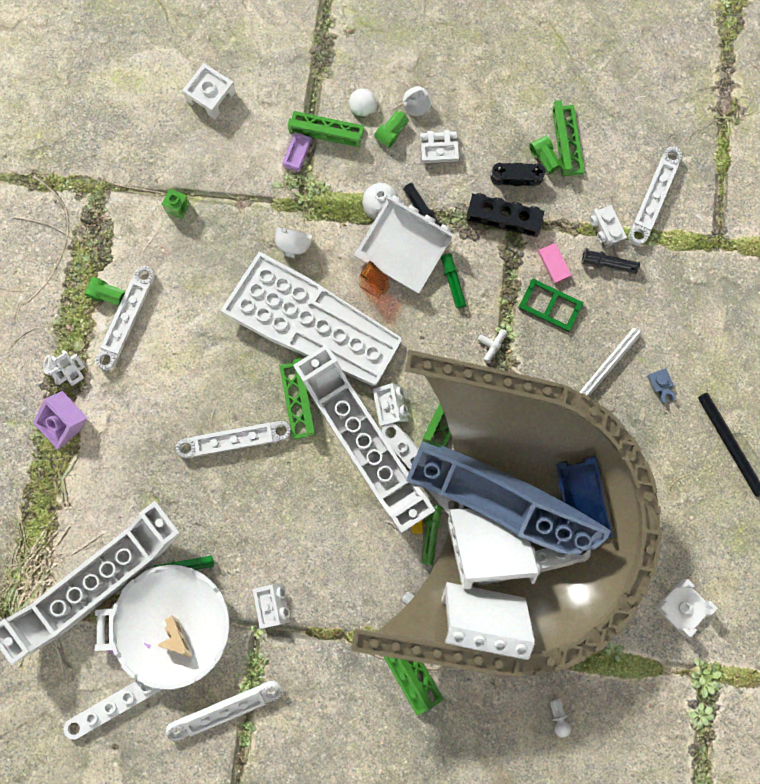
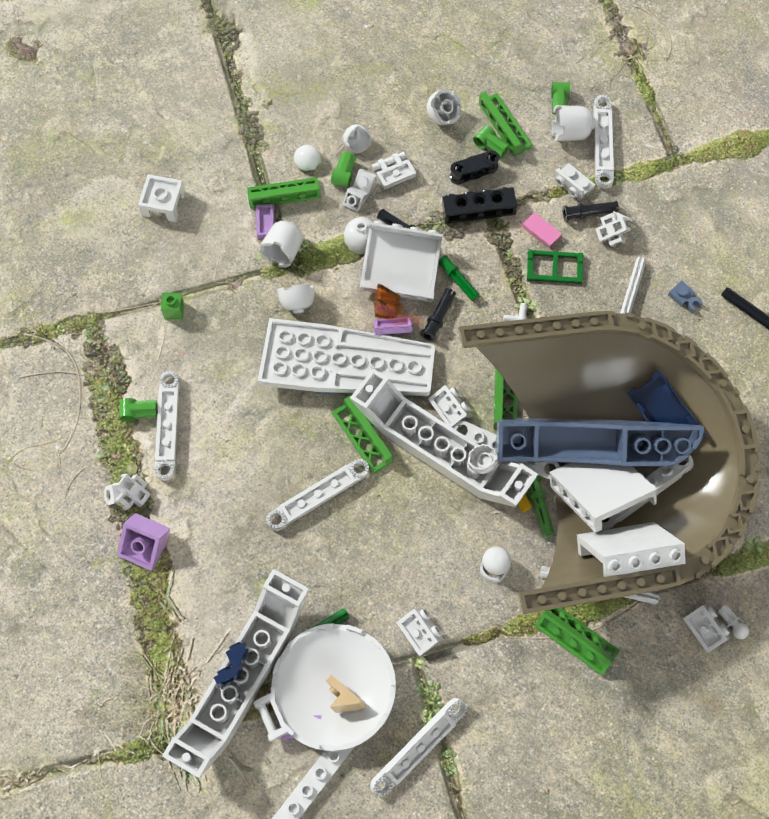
camera: 20 degrees left, 10 degrees down
none -> dark blue slope [214,642,249,688]
none -> white cylinder [259,221,303,268]
none -> white slope [342,169,377,212]
none -> lavender tile [374,317,412,335]
none -> black pin [420,288,456,341]
none -> white cylinder [426,89,462,125]
none -> white hair [467,444,498,474]
none -> white helmet [480,546,511,583]
none -> bright green piece [551,82,570,116]
none -> white cylinder [552,105,595,141]
none -> white piece [596,211,633,248]
none -> white bracket [683,604,731,653]

